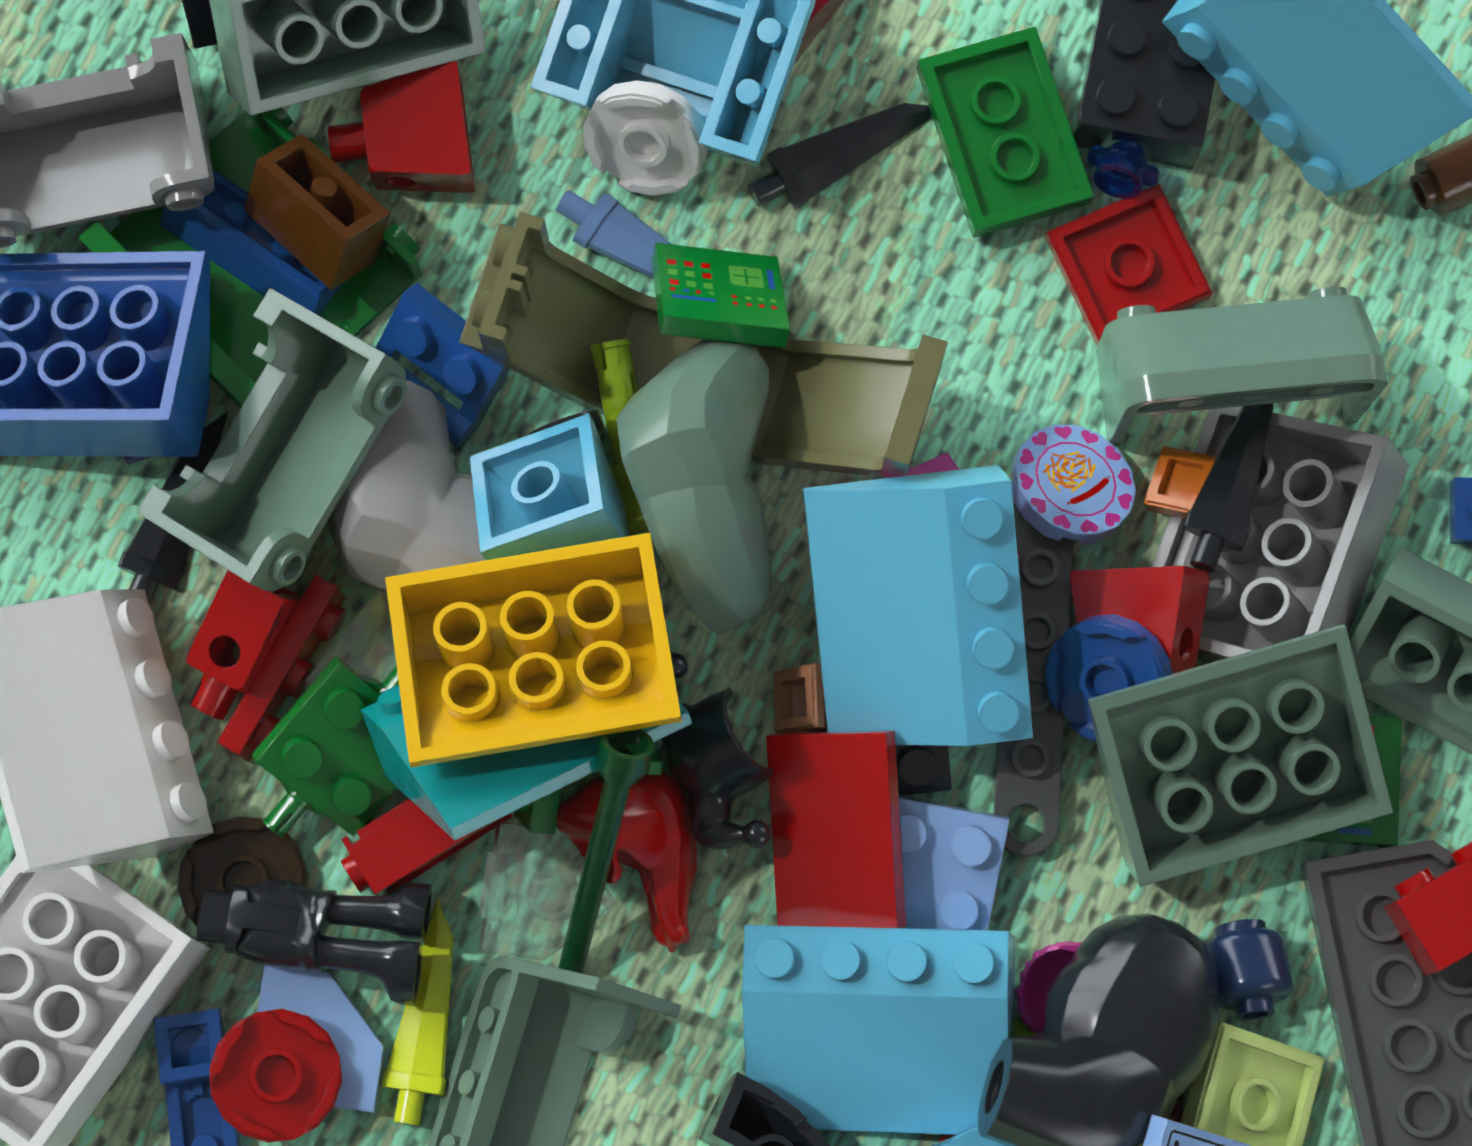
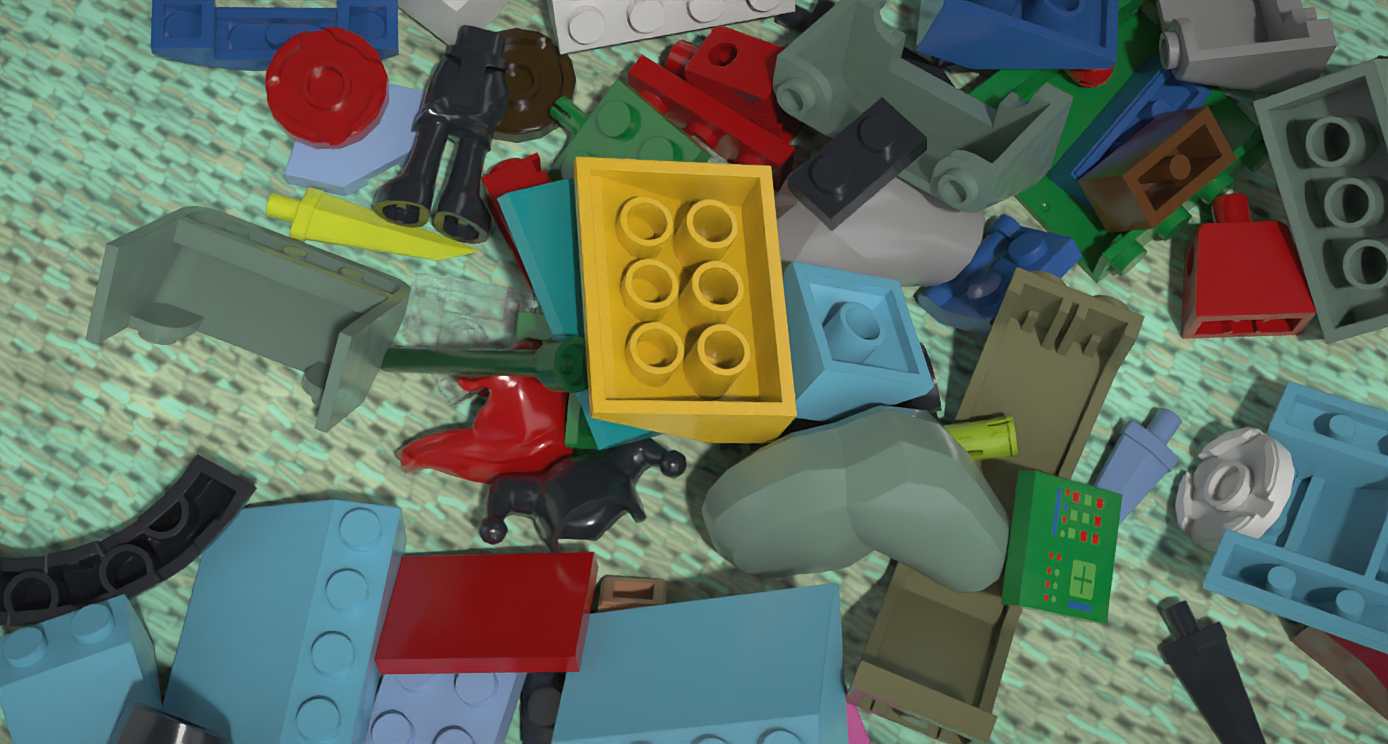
camera: 90 degrees right, 10 degrees down
none -> black plate [786,97,927,231]

